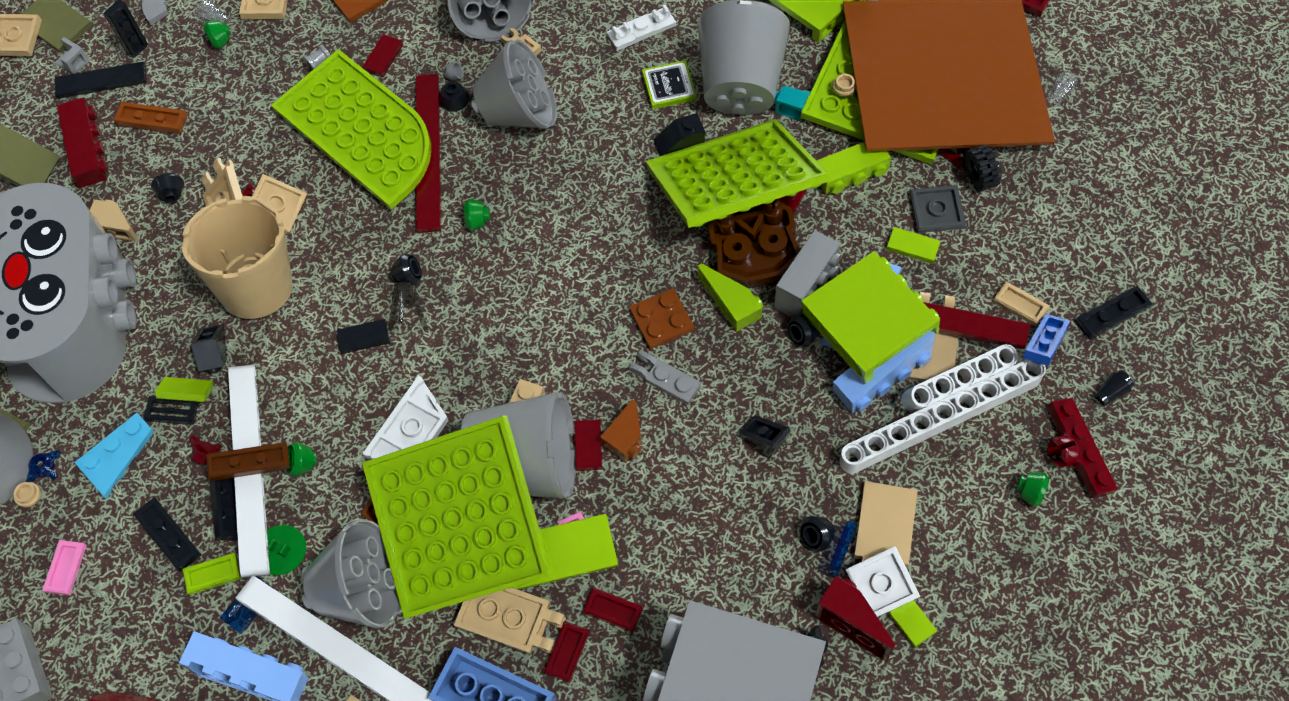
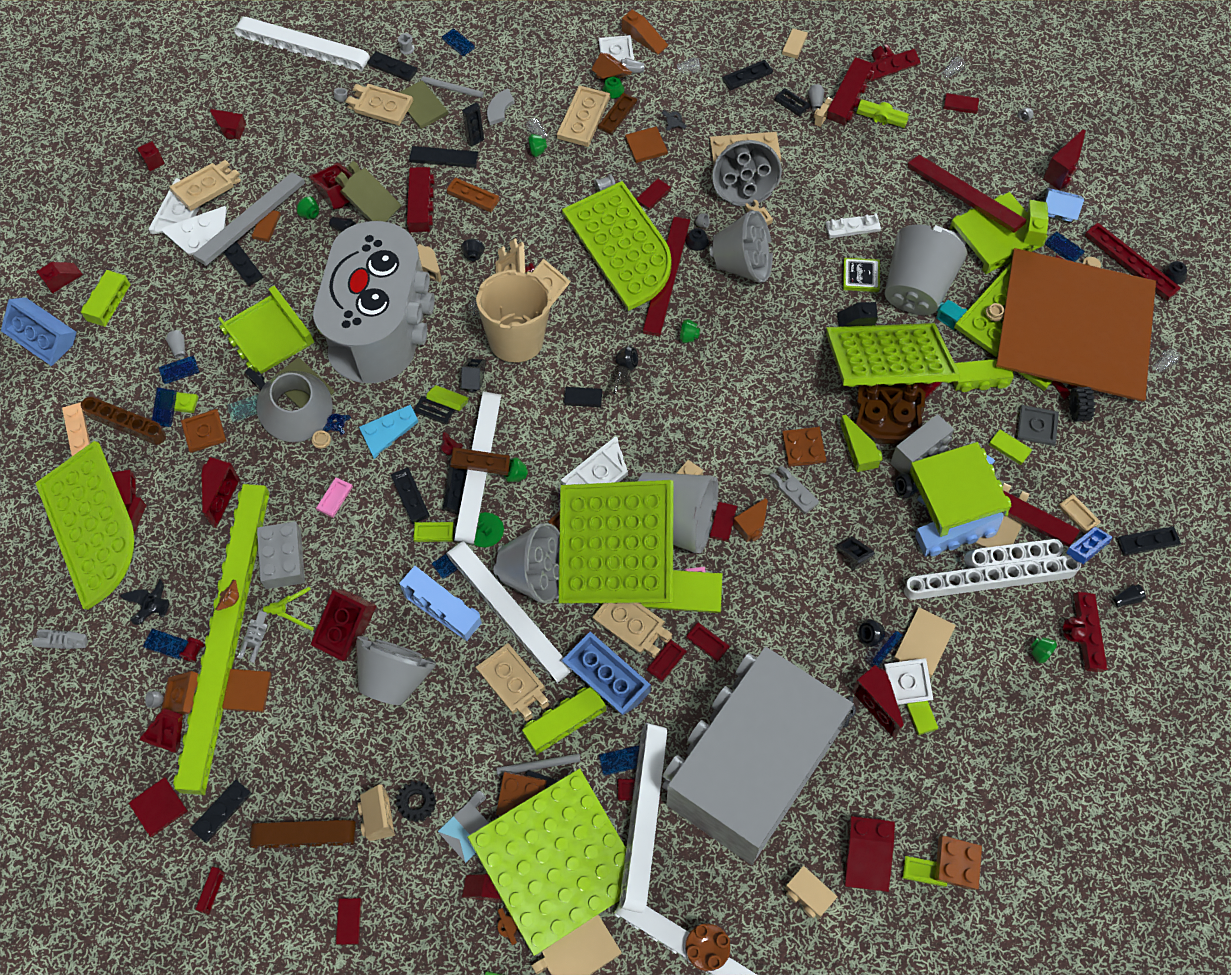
camera: 15 degrees right, 0 degrees up
light grey panel [56,37,90,74] -> none

